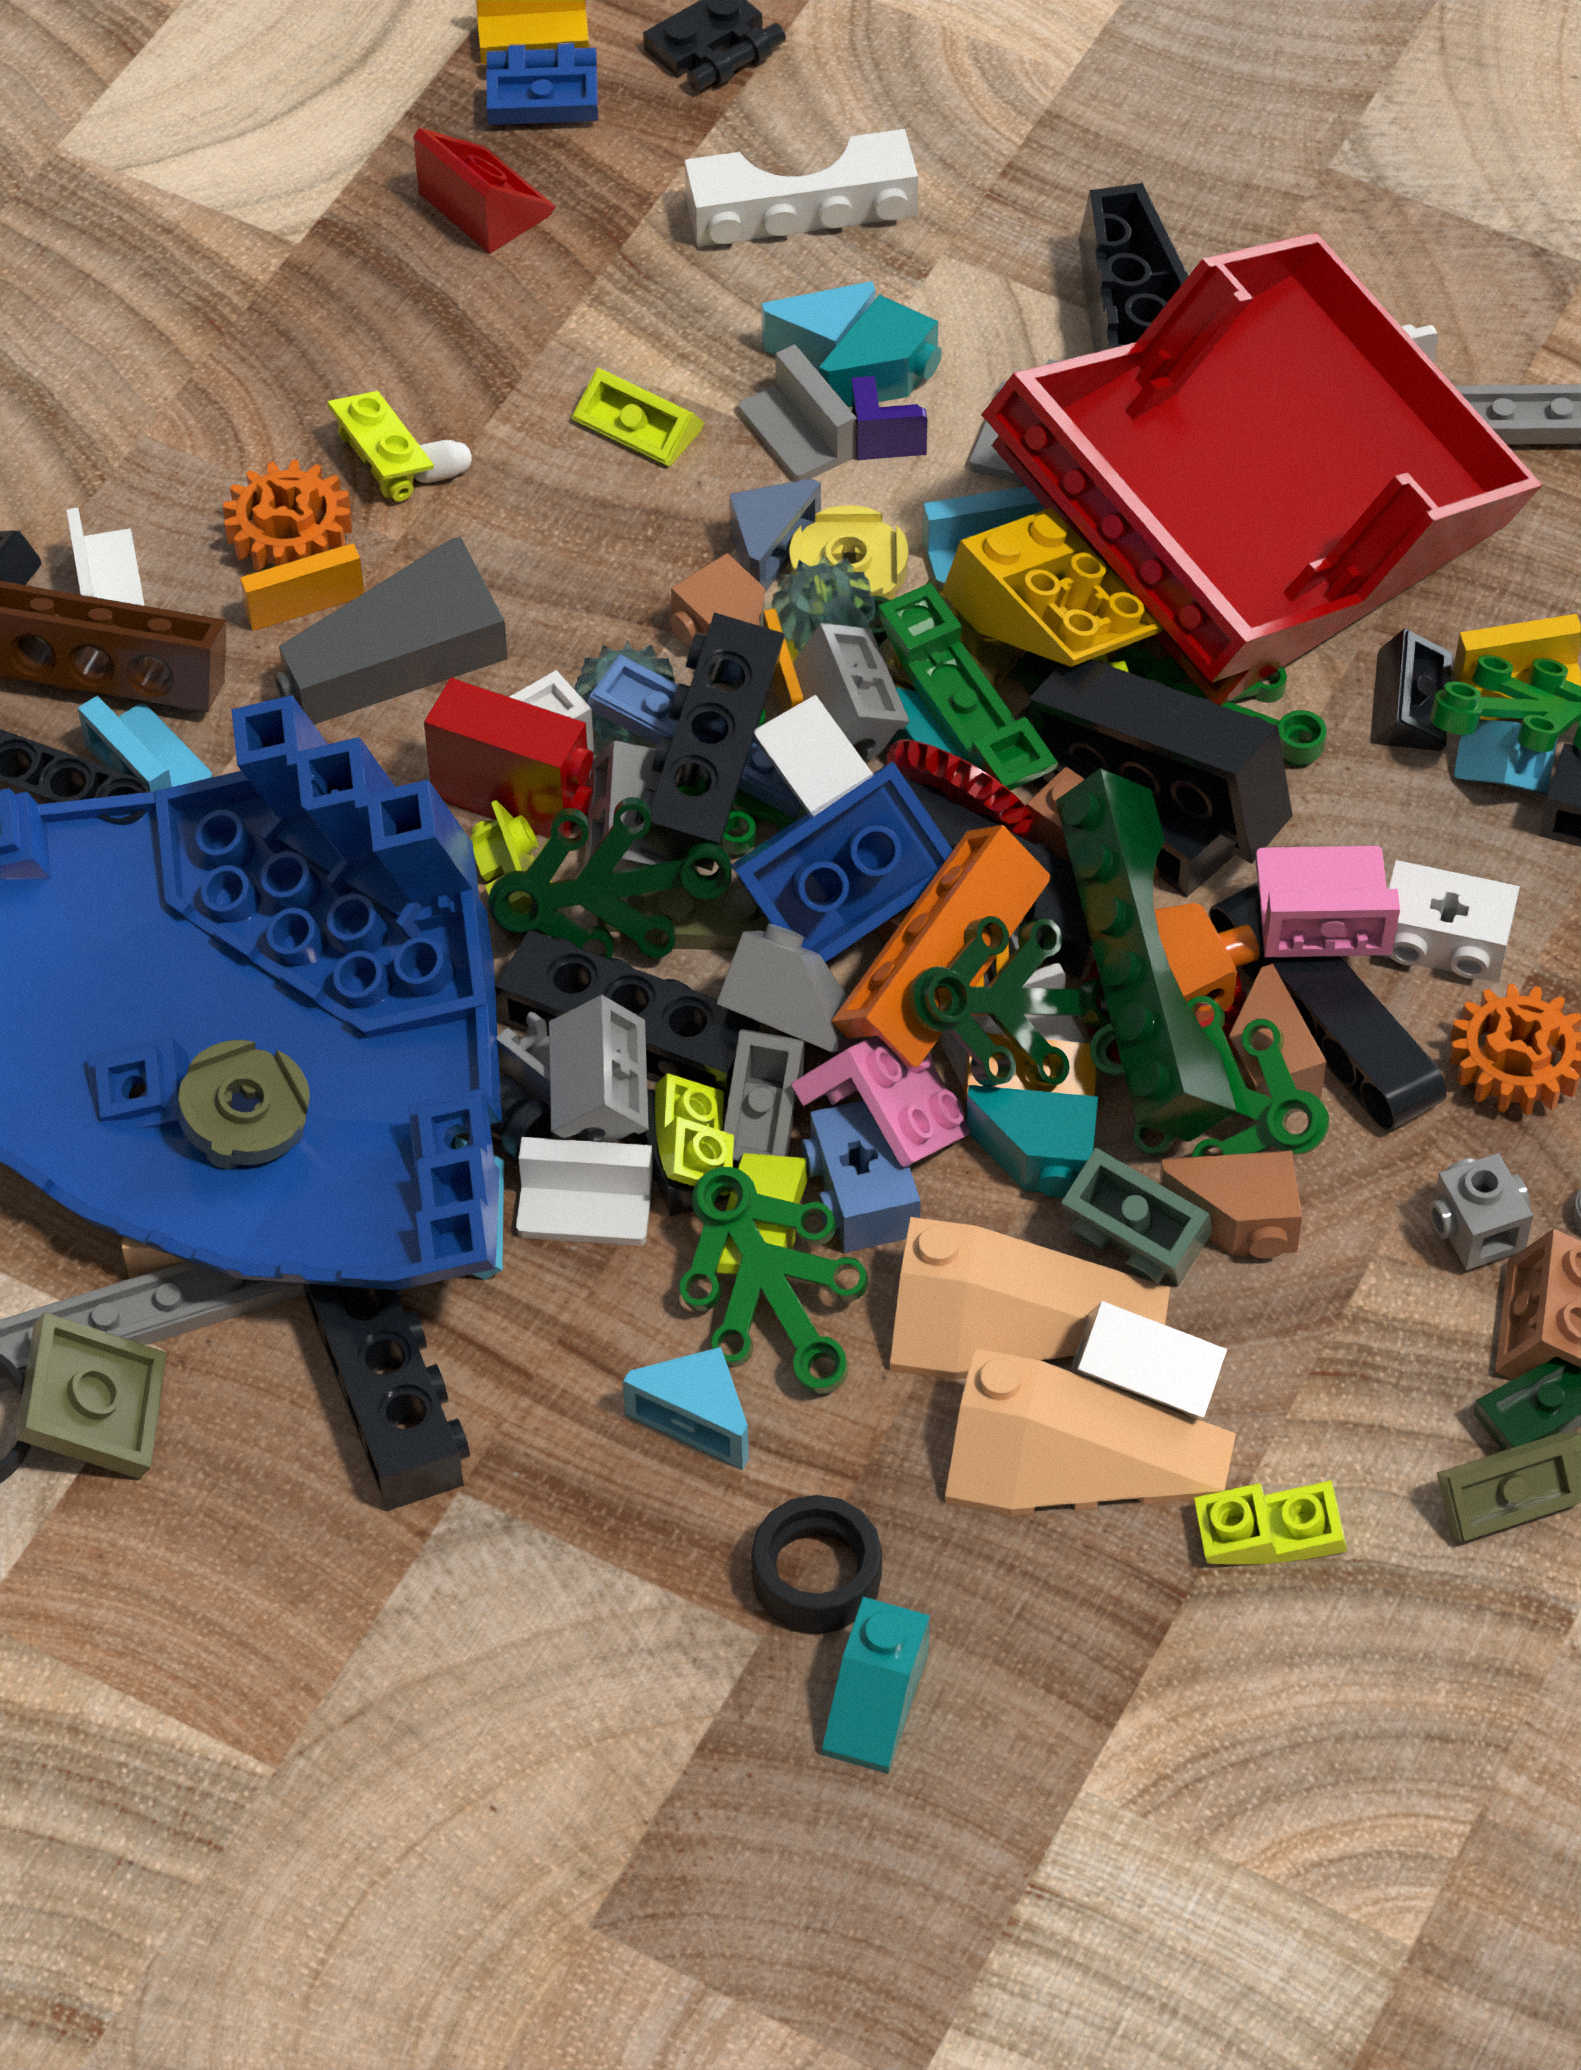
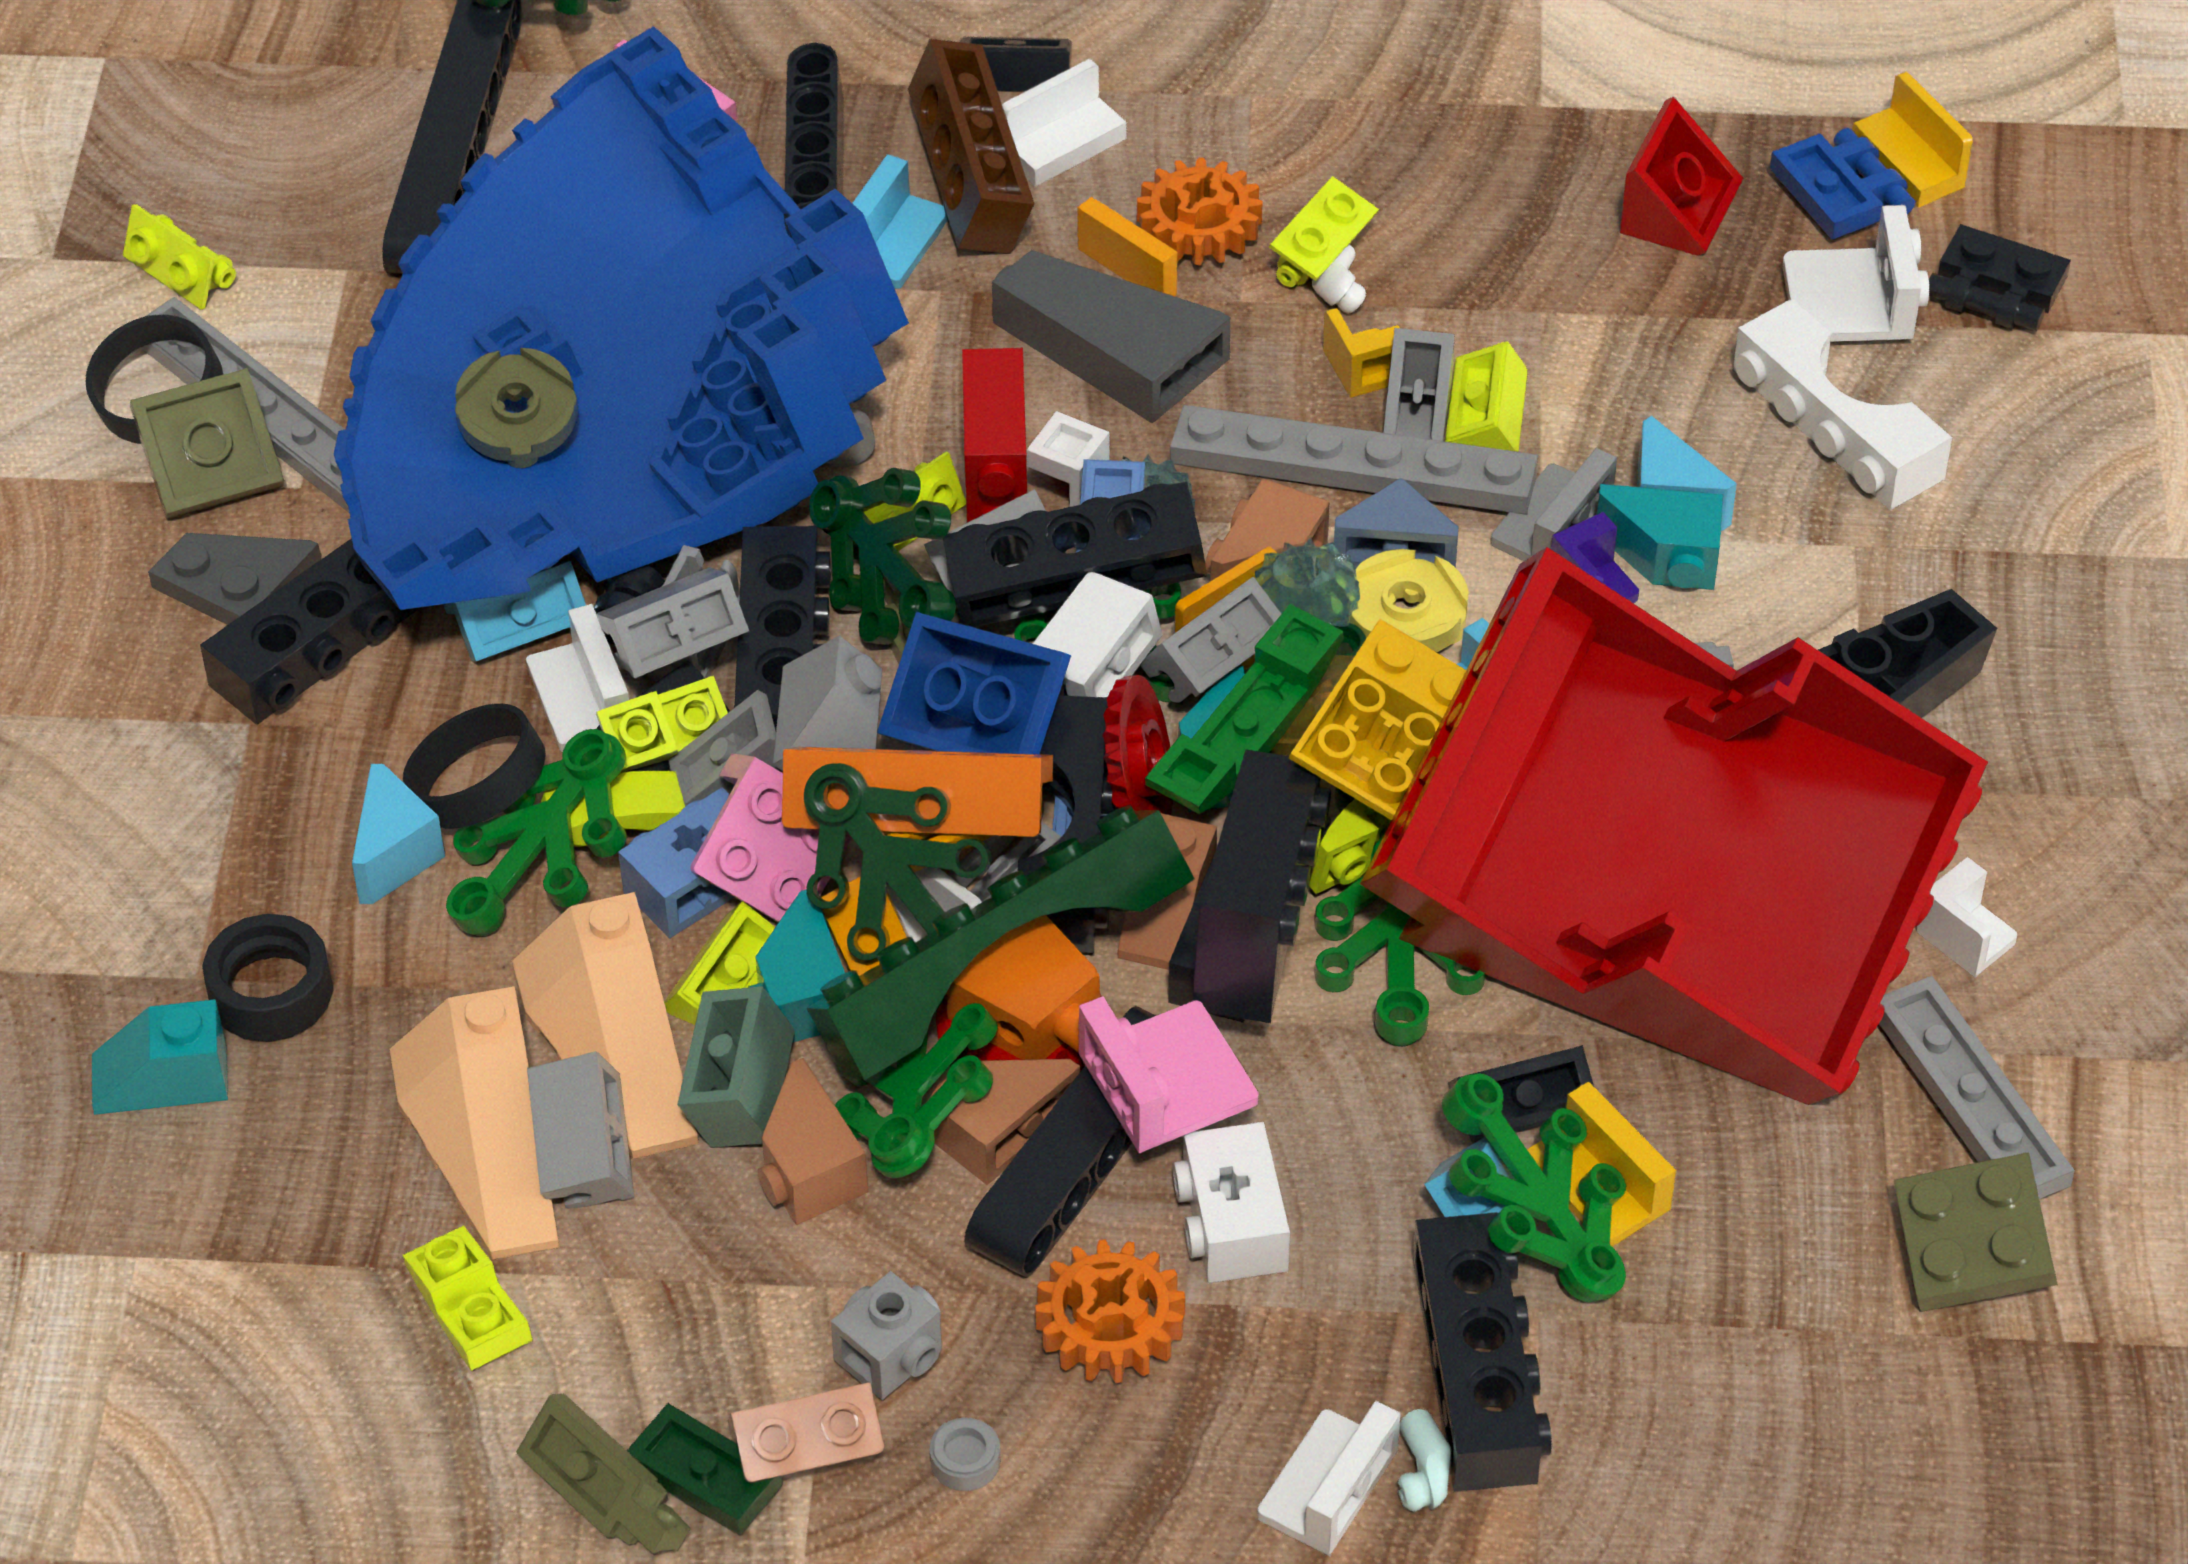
camera: 65 degrees right, 5 degrees down
none -> dark grey wing [148,533,321,625]
none -> black tyre [403,703,546,829]
none -> neon yellow slope [664,901,775,1025]
none -> light grey plate [1170,405,1538,515]
none -> yellow panel [1323,308,1400,398]
none -> light grey slope [1383,328,1455,441]
none -> white bracket [1783,205,1929,341]

